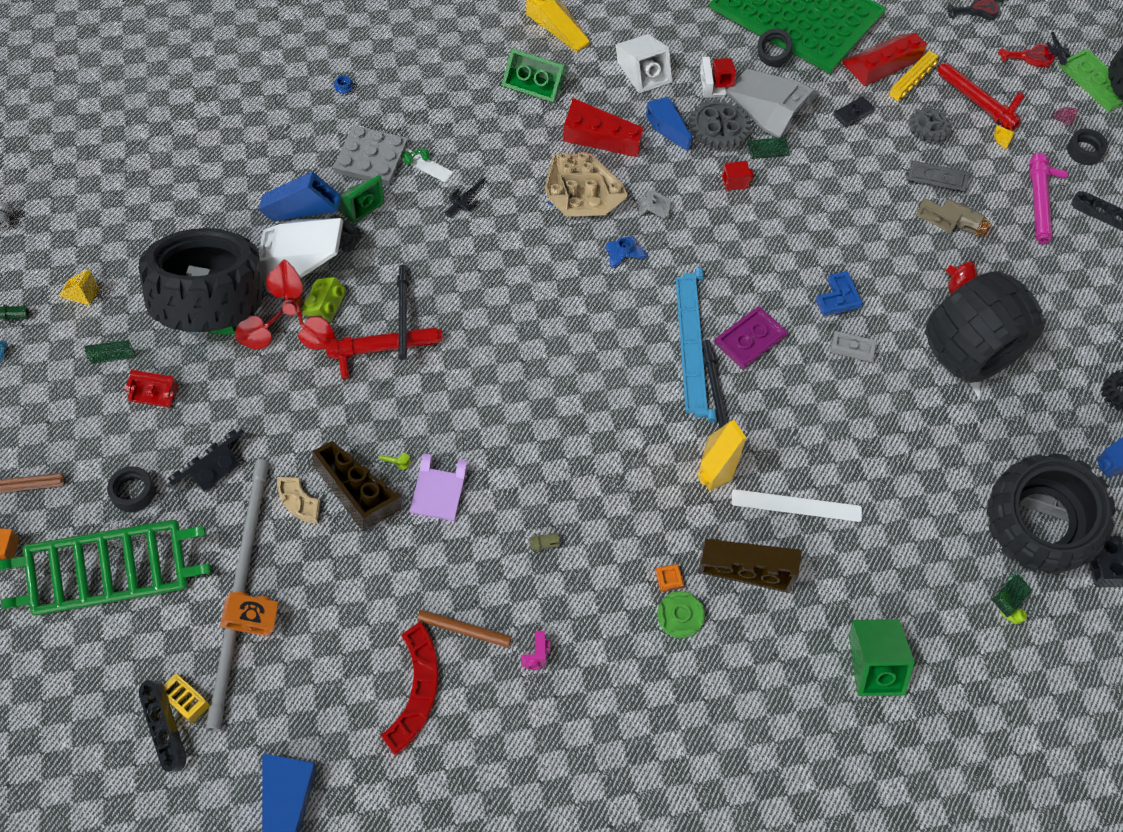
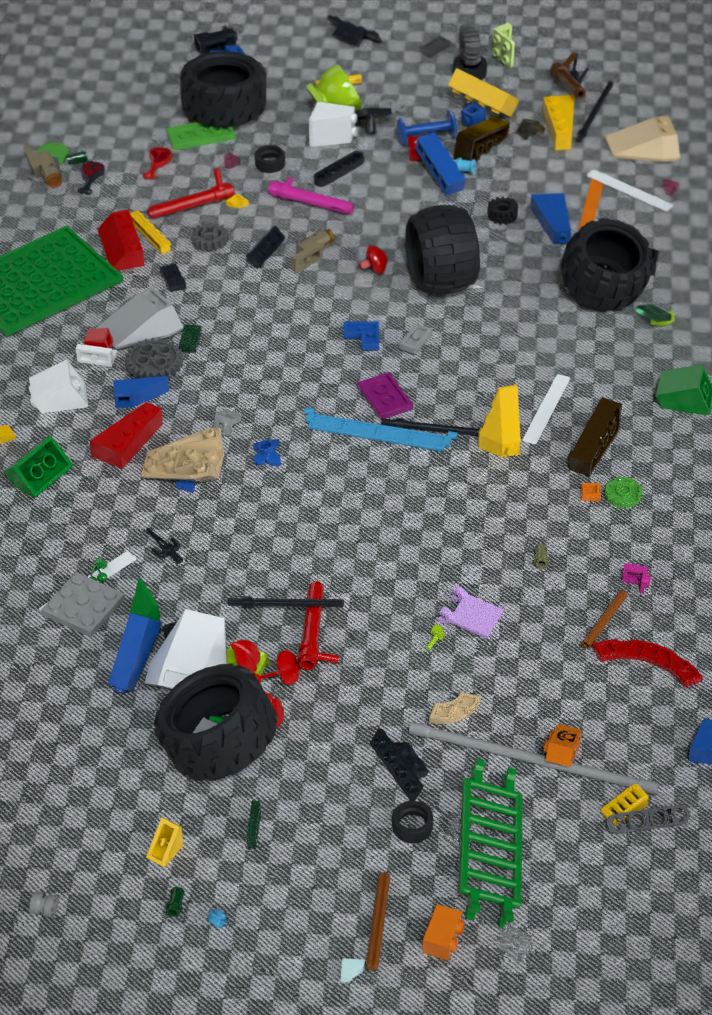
camera: 70 degrees left, 15 degrees down
red hinge [125,370,179,408] -> none
dark brown wedge [312,441,402,532] -> none
red brick [721,161,753,191] -> none
black tyre [757,28,793,67] -> none
black piece [1047,32,1071,65] -> none

